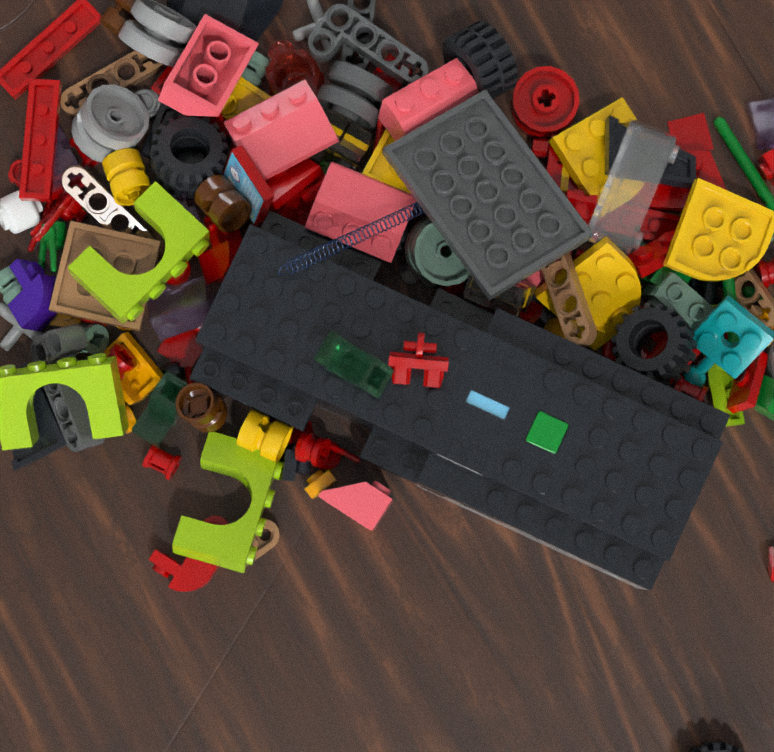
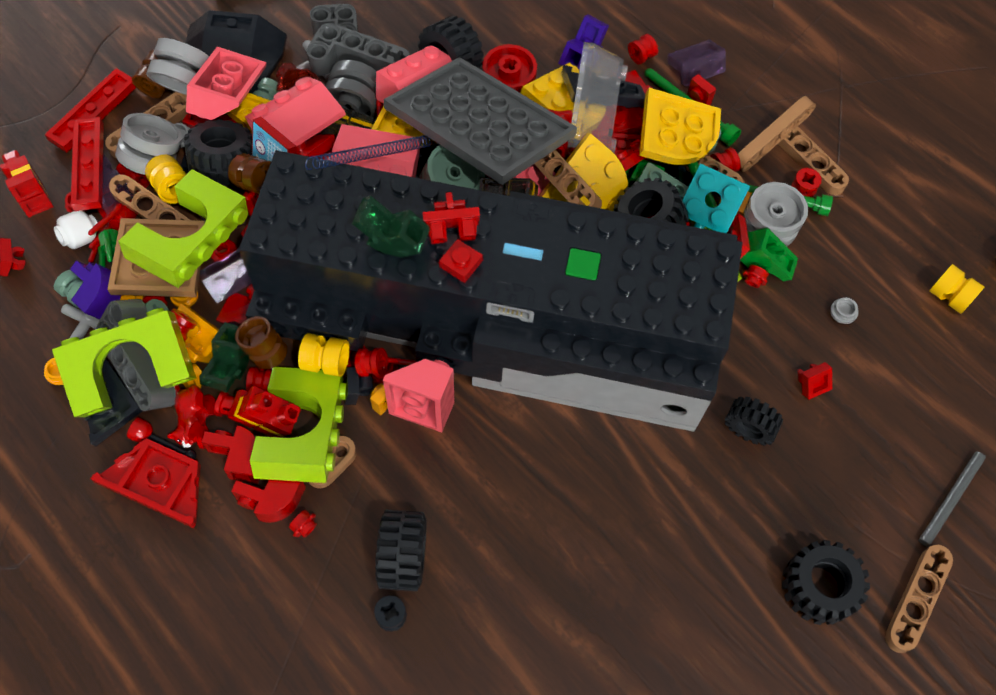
camera: 20 degrees left, 20 degrees down
none -> red wing [90,438,201,528]
none -> hinge [127,417,197,460]
none -> red animal [167,385,216,450]
none -> red brick [201,426,260,484]
none -> red hips [228,386,301,438]
none -> red wheel [246,367,272,392]
none -> red plate [289,510,317,538]
none -> black wheel [374,595,407,632]
none -> black tyre [375,509,427,591]
none -> red plate [439,239,483,283]
none -> dark purple brick [558,14,609,73]
none -> red wheel [628,34,658,65]
none -> black tyre [725,396,783,446]
none -> red plate [742,265,769,288]

